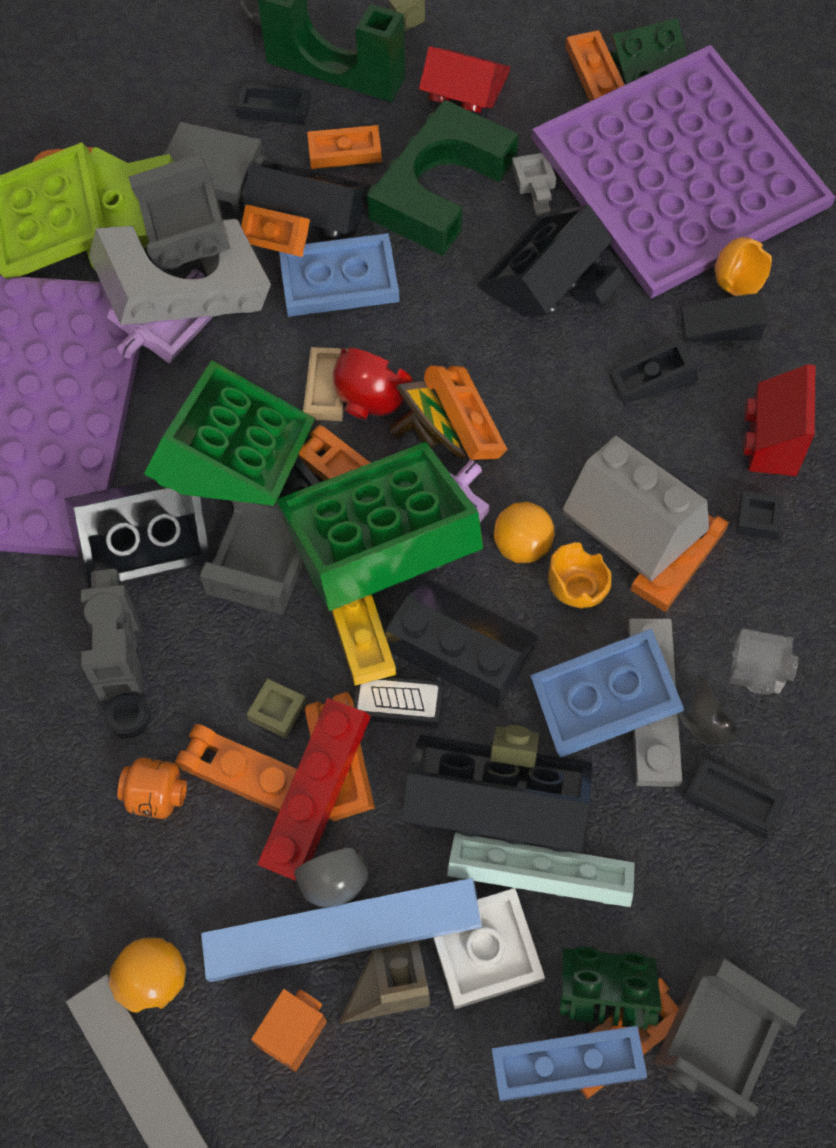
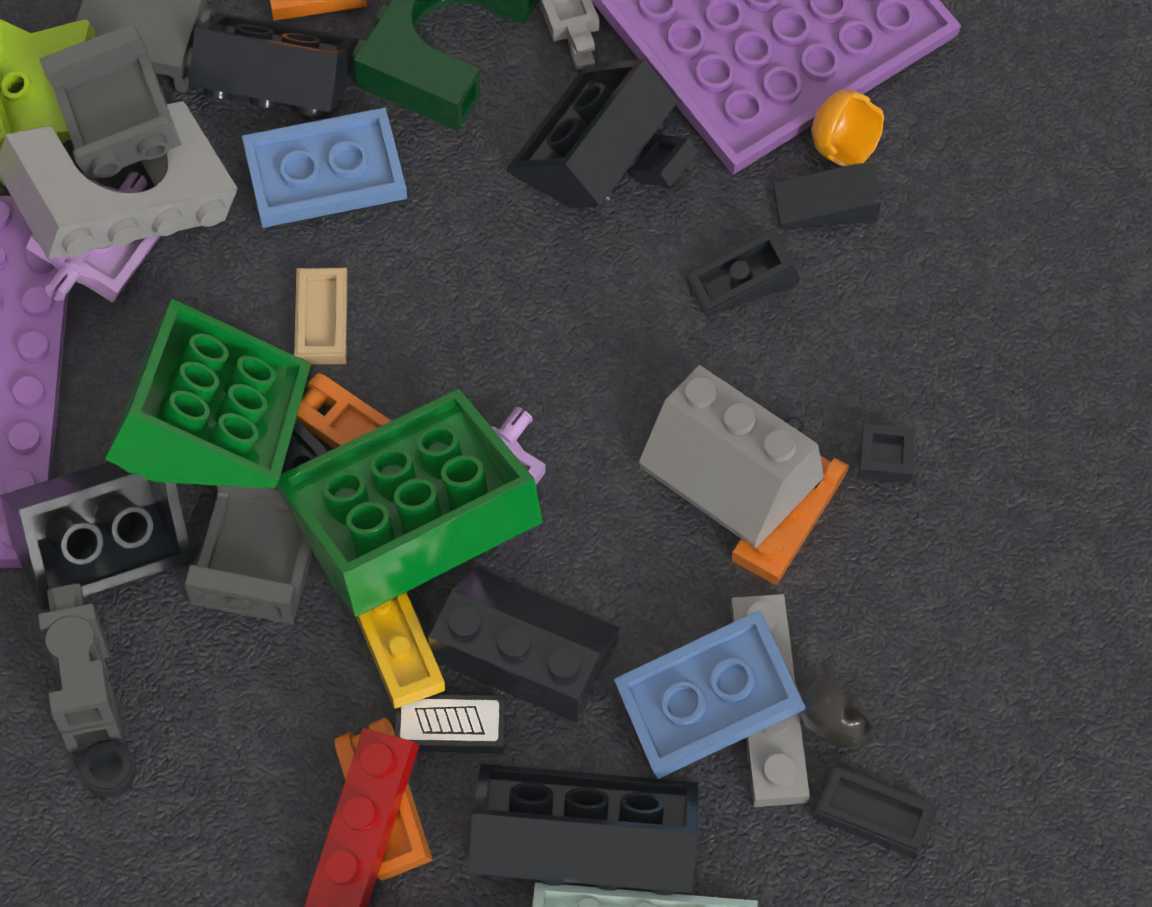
camera: 10 degrees left, 0 degrees up
orange head [117,757,187,819] -> none
orange plate [174,724,297,813] -> none
orange plate [241,205,310,257] -> none
olive plate [246,678,307,738] -> none
red cylinder [332,347,413,420] -> none
shield [389,381,466,460] -> none
orange plate [424,366,508,460] -> none
olive plate [490,725,539,768] -> none
light orange hair [493,502,555,564] -> none
light orange hair [548,542,611,609] -> none
clear brick [729,628,798,695] -> none
red slope [742,364,816,476] -> none

